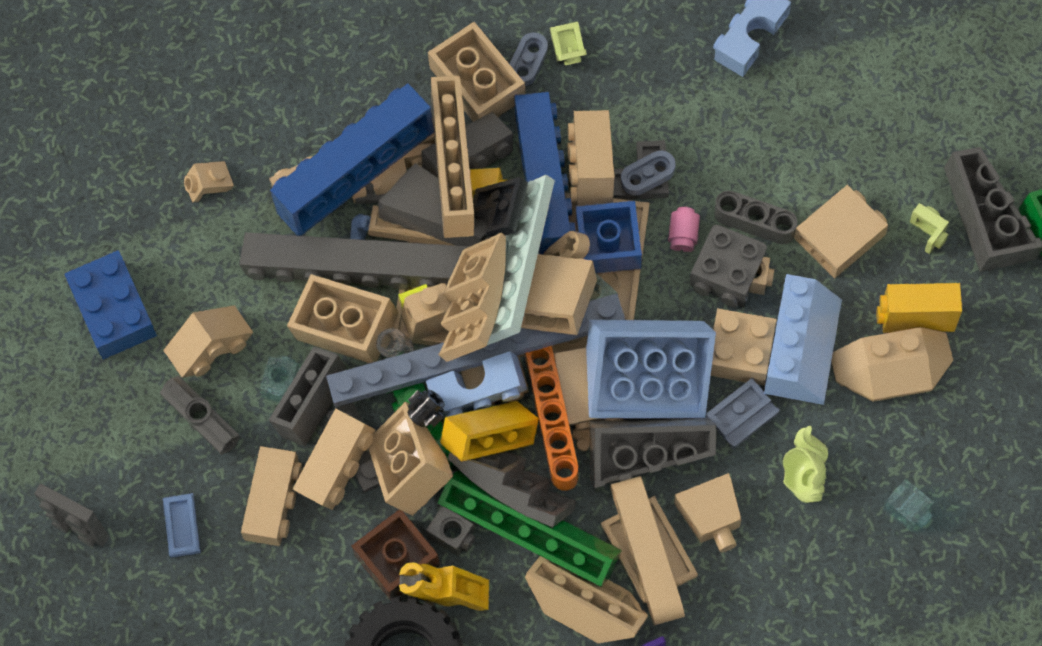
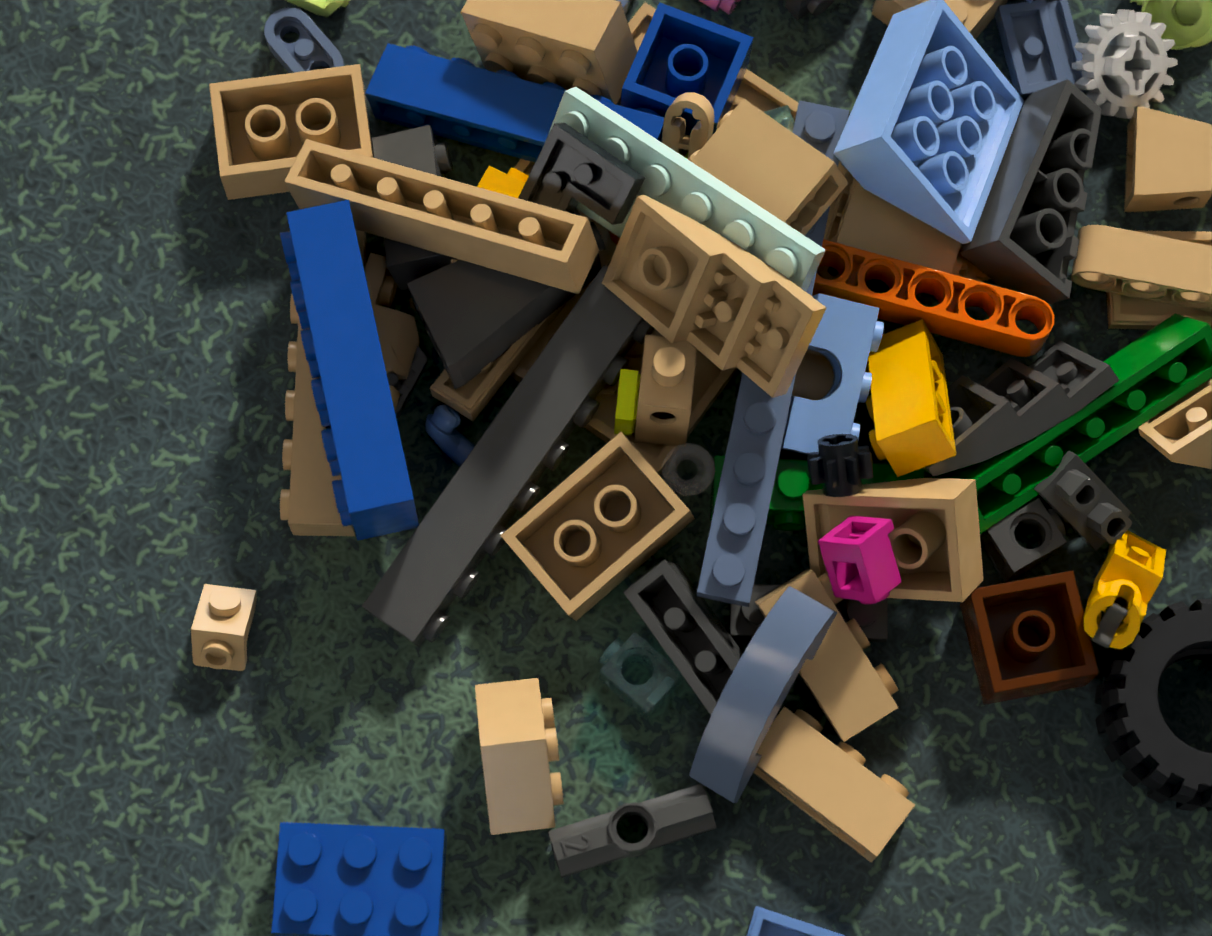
camera: 70 degrees left, 5 degrees up
none -> sand blue slope [689,586,838,803]
none -> dark pink brick [818,516,902,604]
none -> dark grey hips [1034,451,1132,551]
none -> white gear [1071,9,1178,119]

